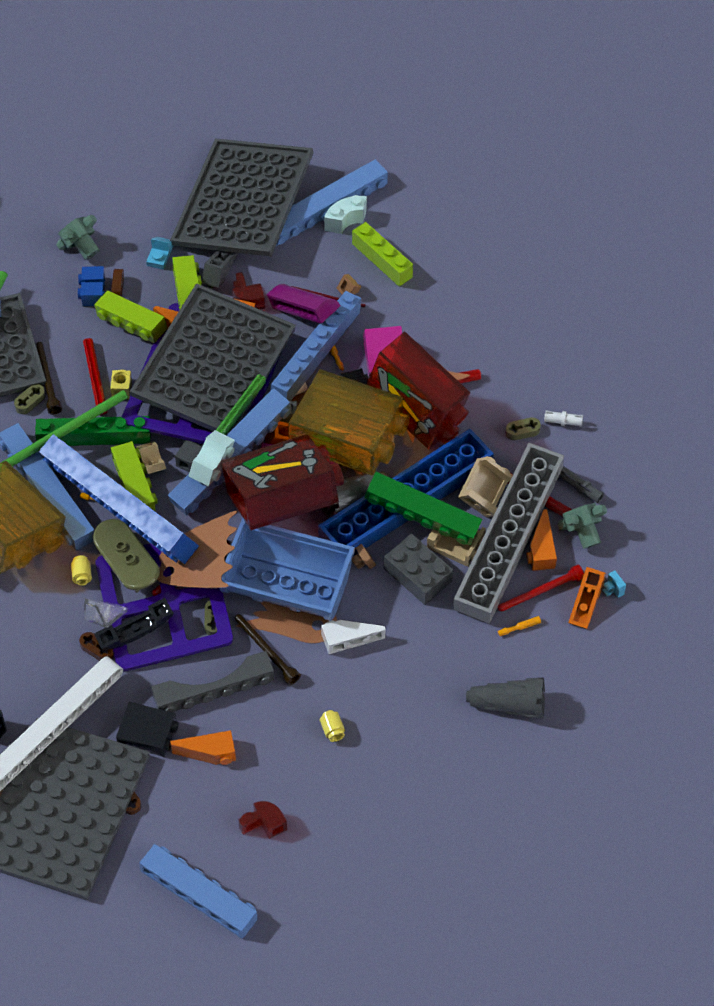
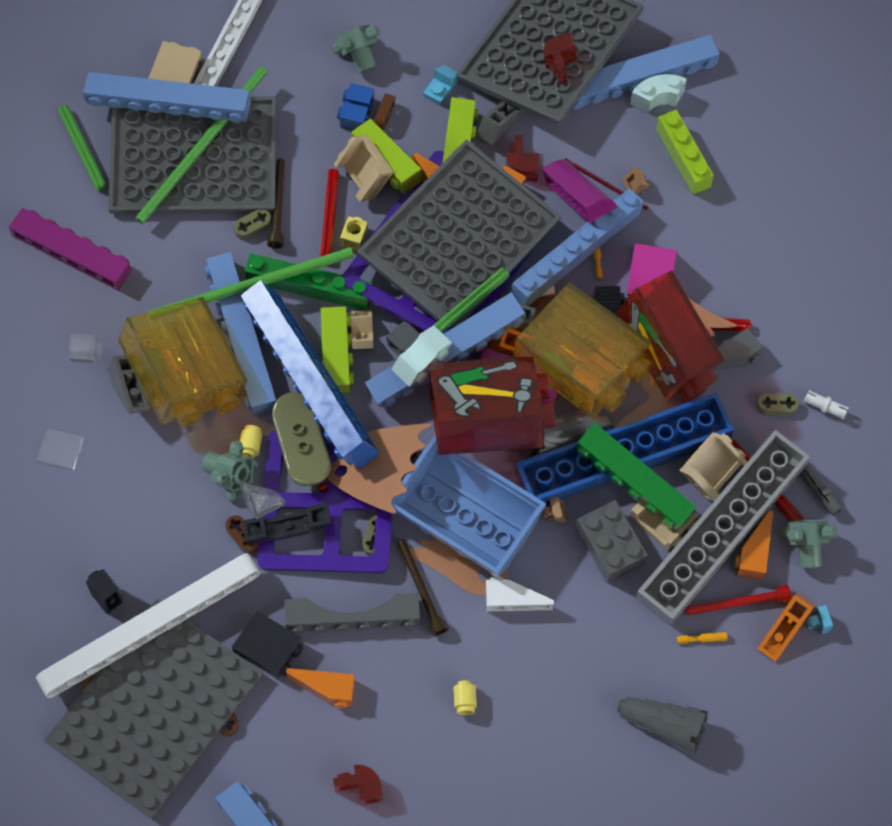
camera: 15 degrees right, 10 degrees up
none -> sand green piece [202,441,258,502]
none -> tan panel [334,135,394,202]
none -> clear red brick [543,32,577,82]
none -> dark grey slope [695,328,763,372]

